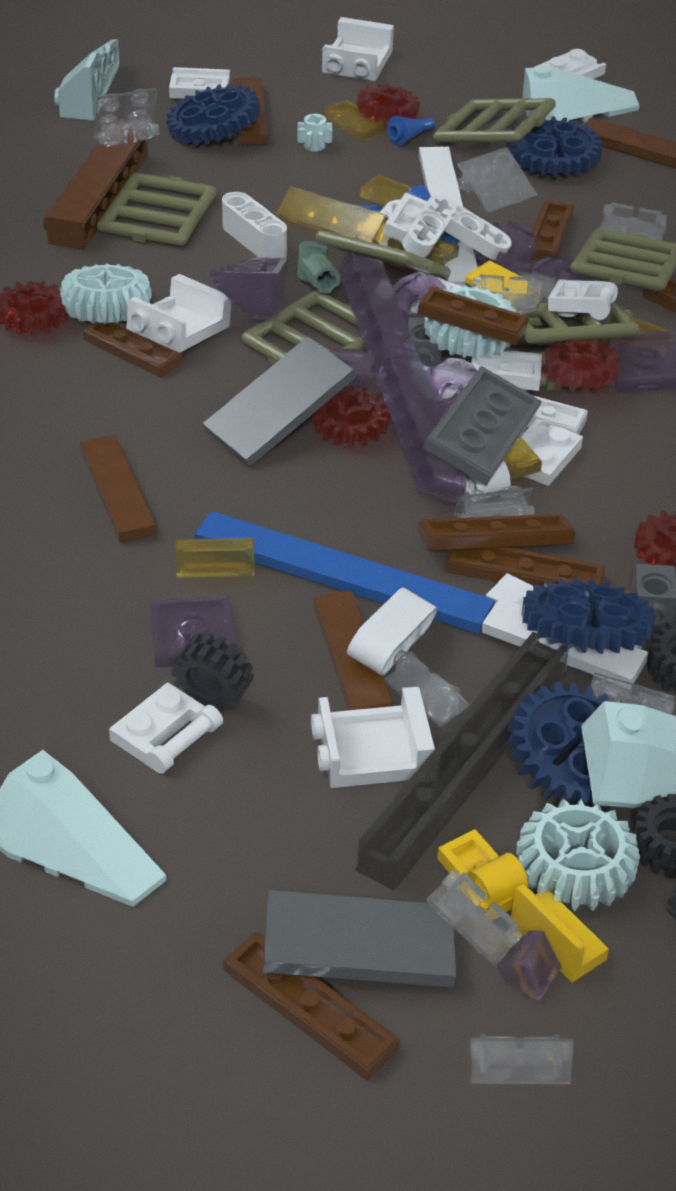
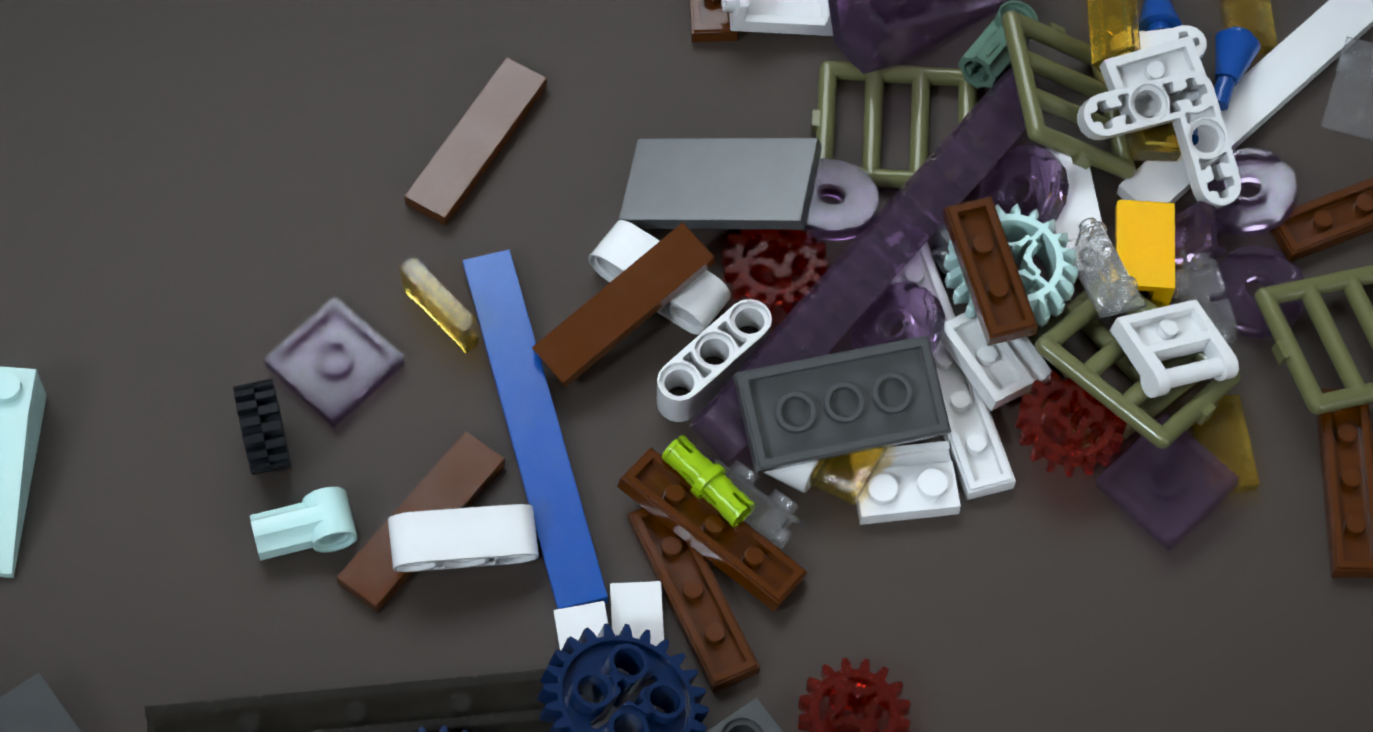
camera: 50 degrees right, 20 degrees up
white plate [109,682,223,773] -> none
white panel [311,686,435,788] -> none
clear hinge [384,650,471,727] -> none
none -> light aqua piece [250,487,358,561]
none -> reddish brown tile [532,222,716,388]
none -> white beam [588,220,731,335]
none -> white beam [657,299,772,422]
none -> lime pin [661,435,756,528]

